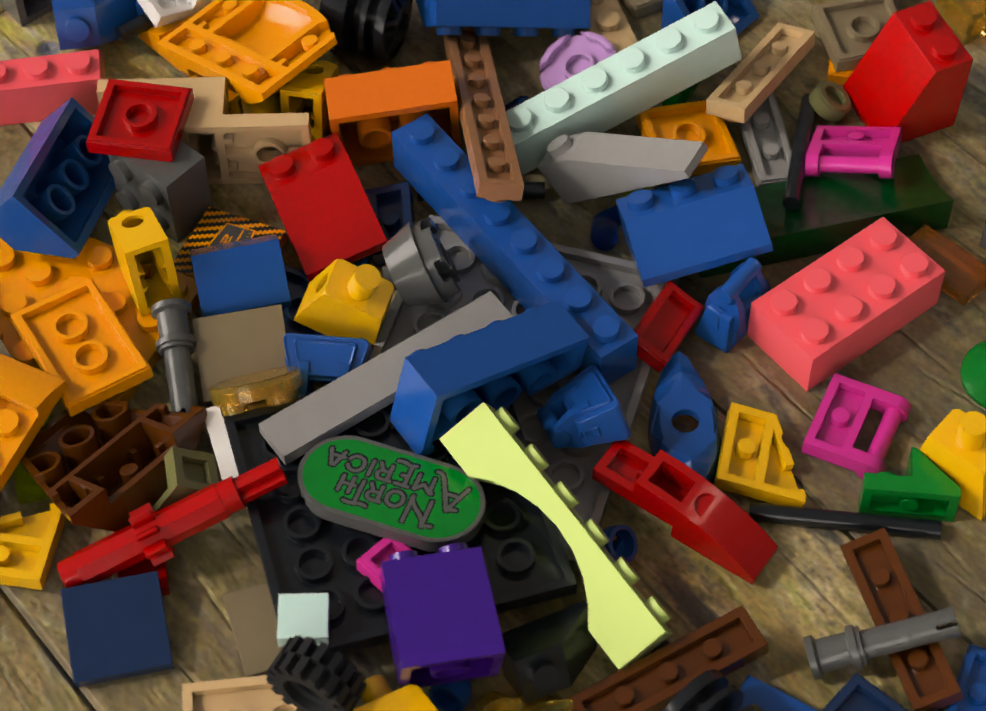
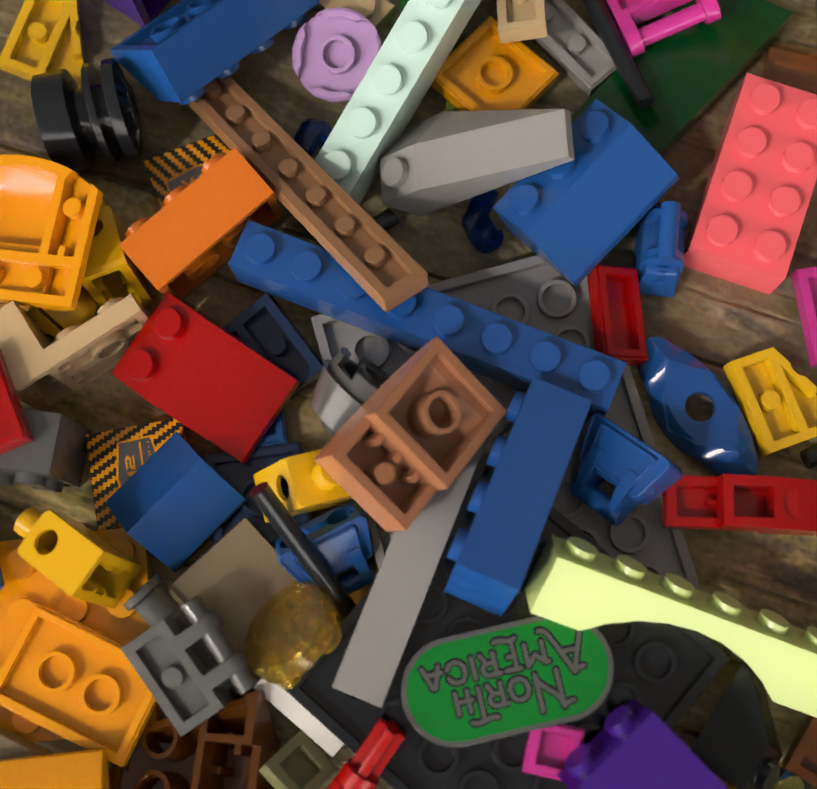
camera: 25 degrees left, 25 degrees up
blue hinge [603,525,638,562] -> none
none -> dark grey plate [121,595,258,737]
none -> black bar [249,482,356,620]
none -> nougat slope [314,337,507,532]

